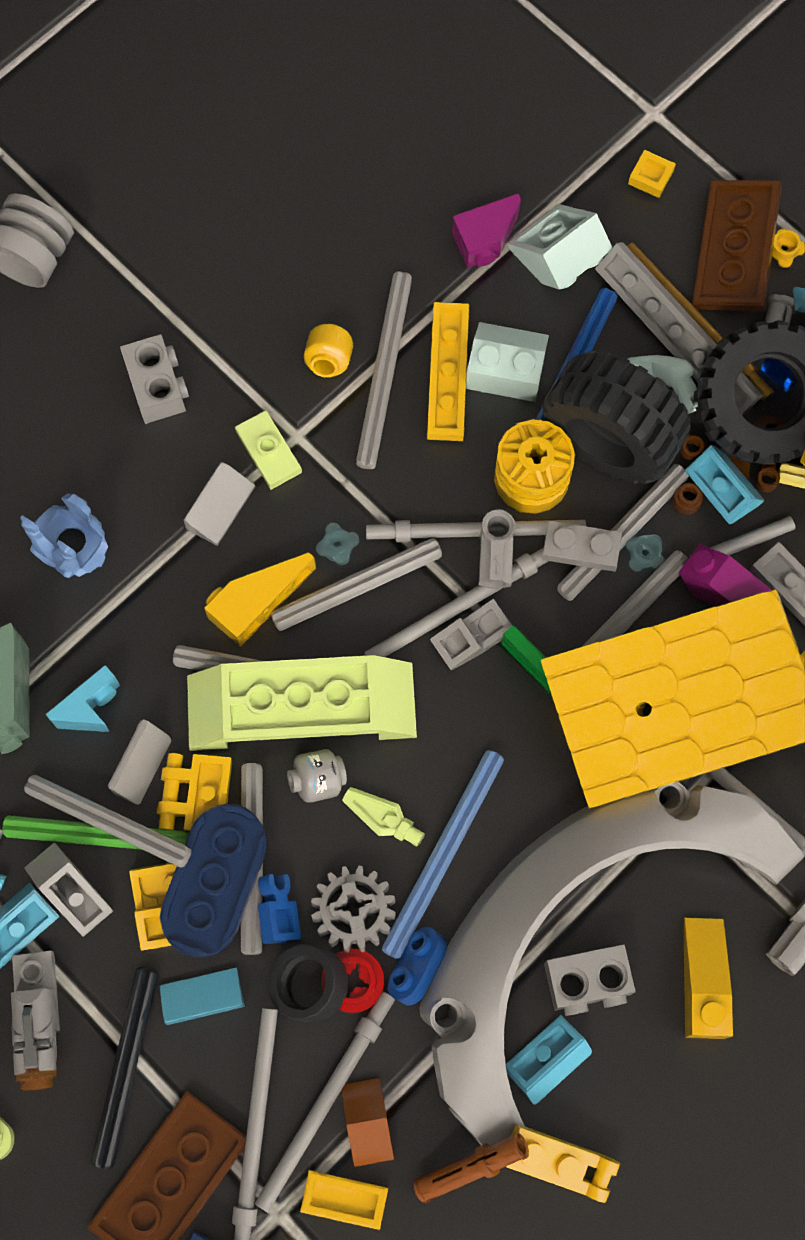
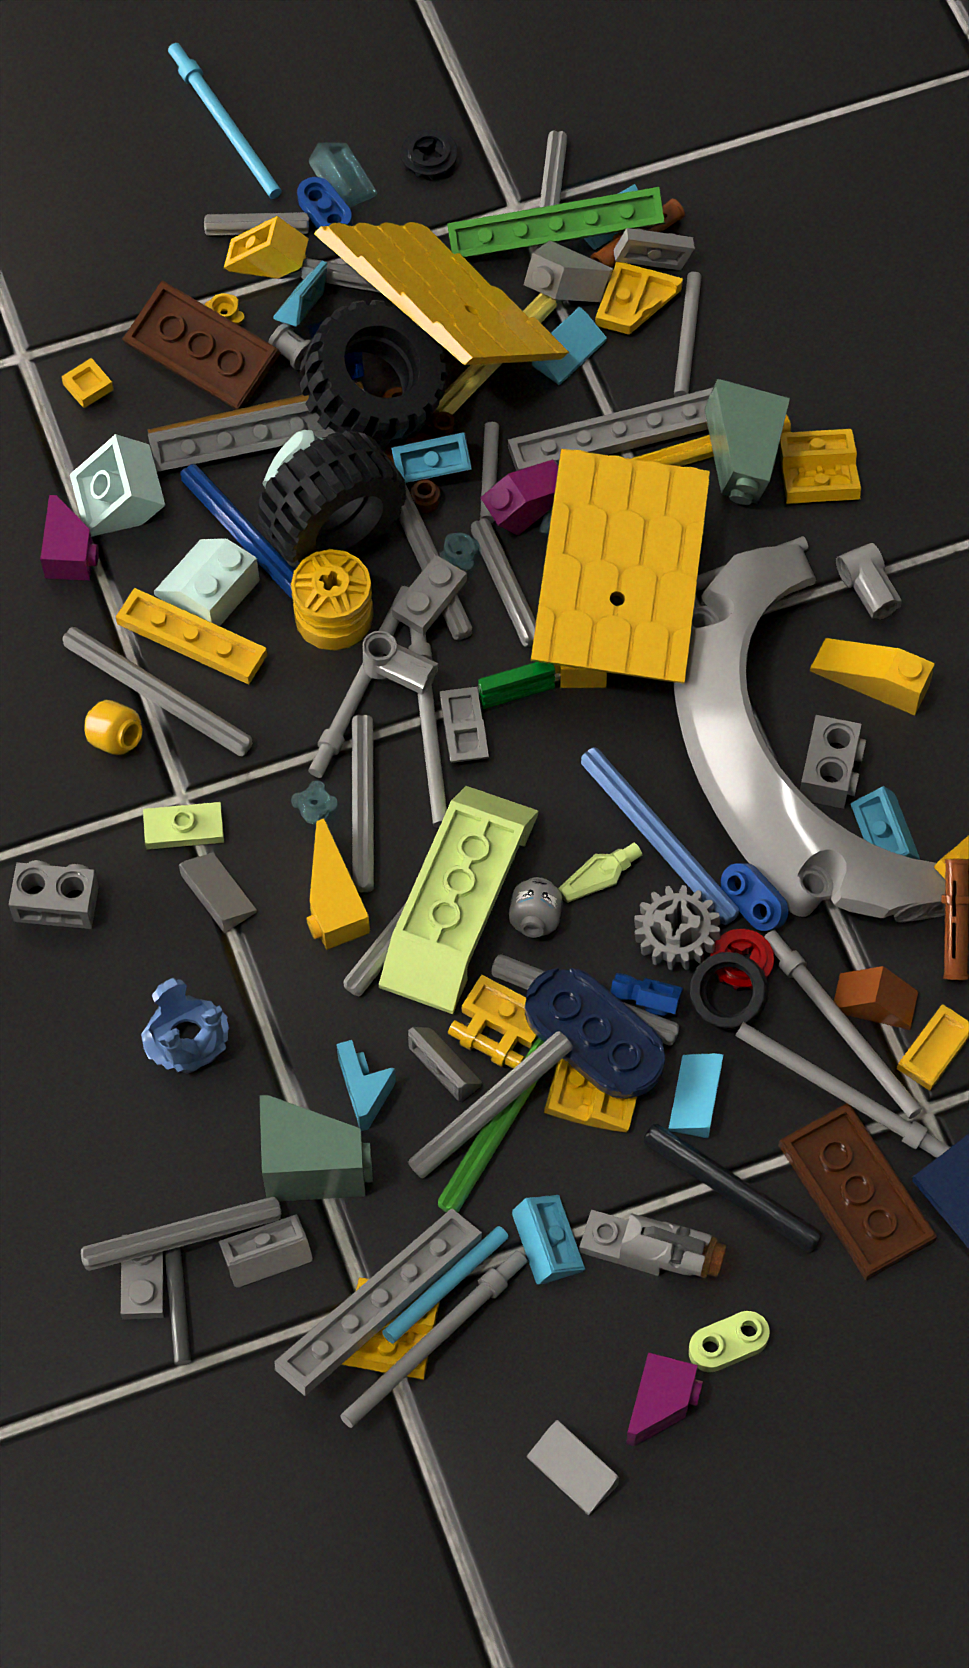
camera: 65 degrees left, 10 degrees down
light grey slope [24,842,113,937] -> none

